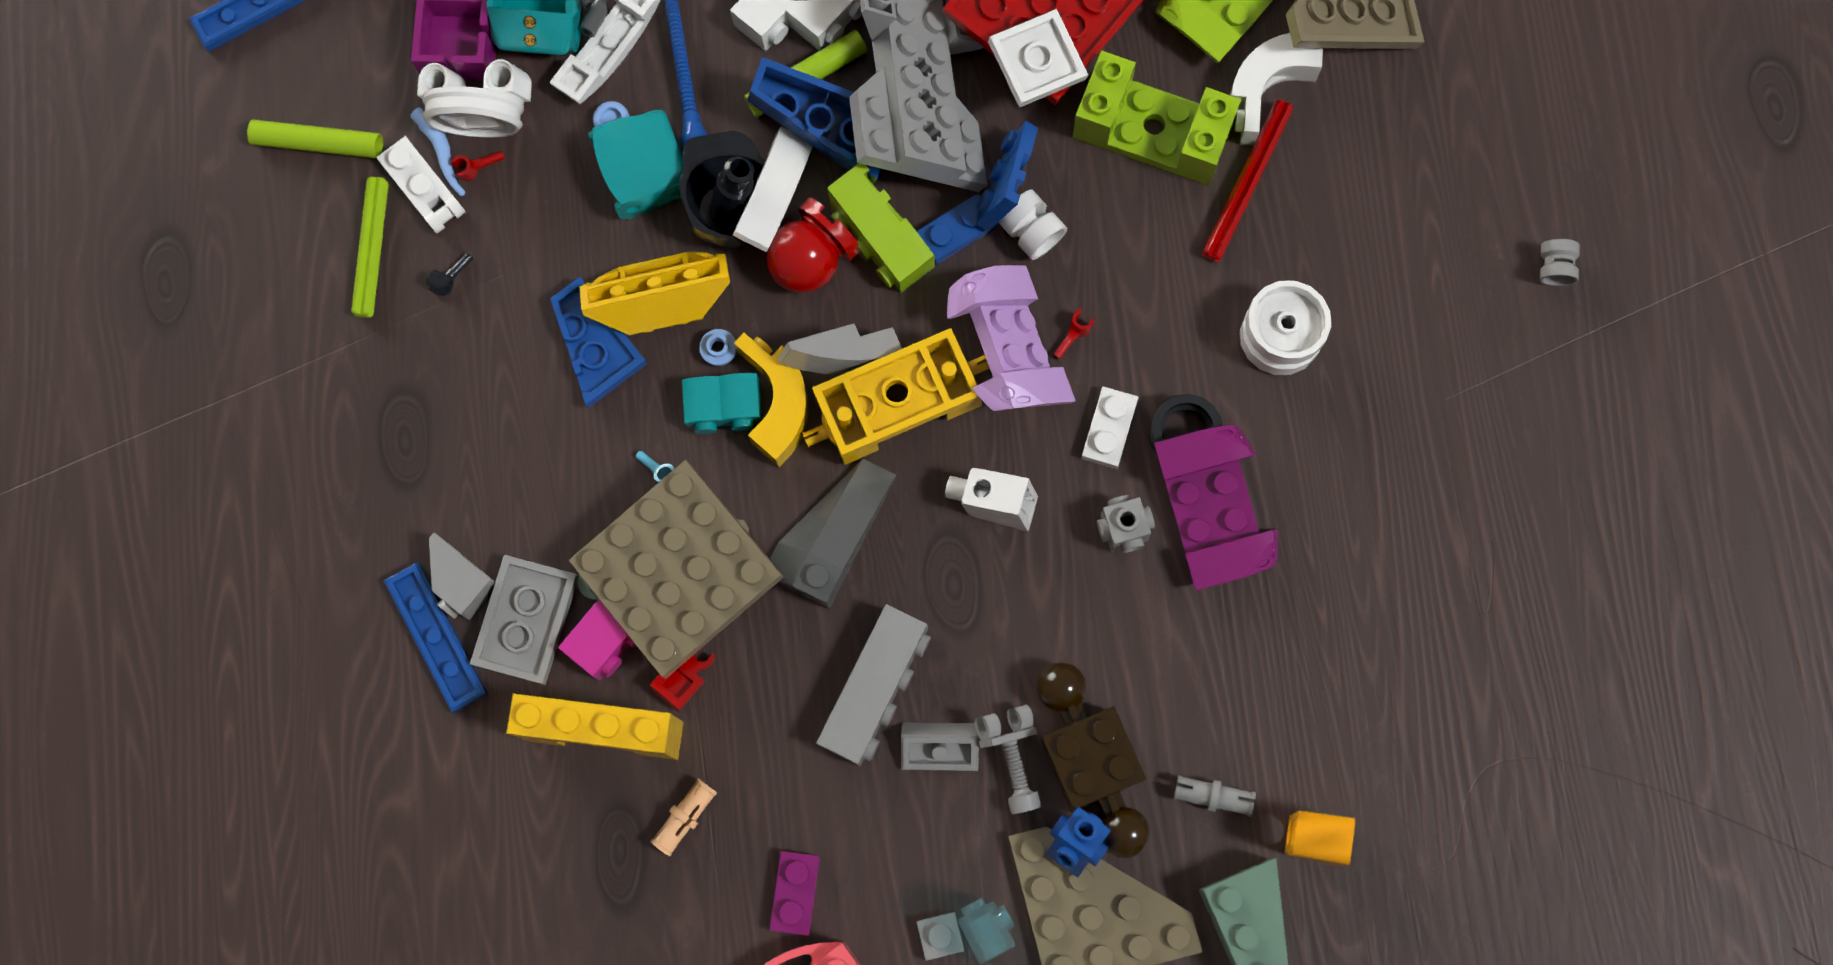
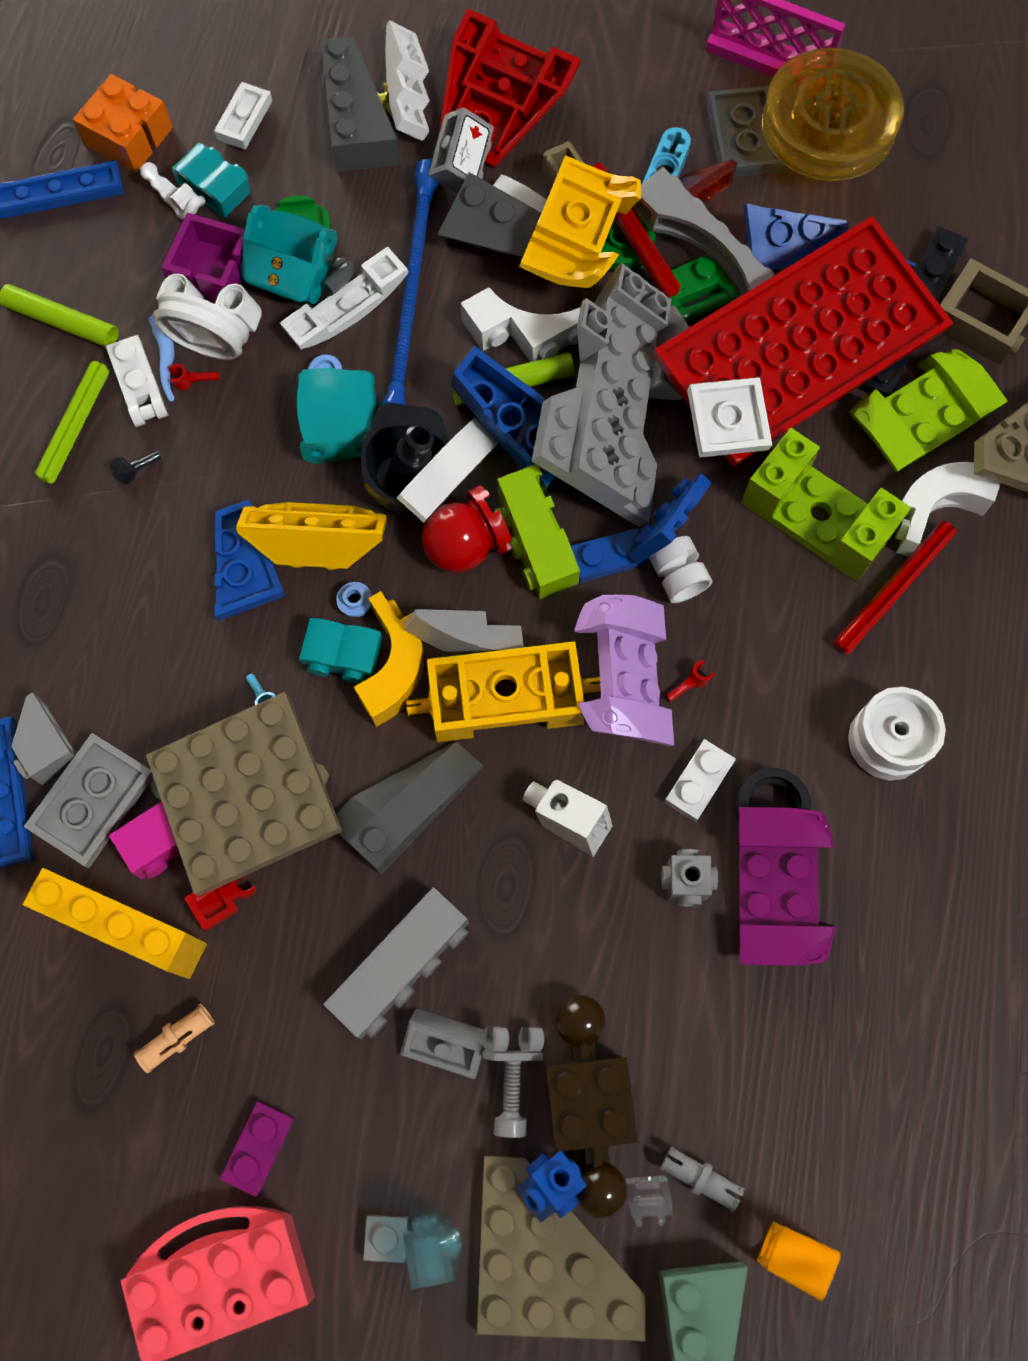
camera: 10 degrees right, 5 degrees down
none -> clear tile [626,1176,672,1227]

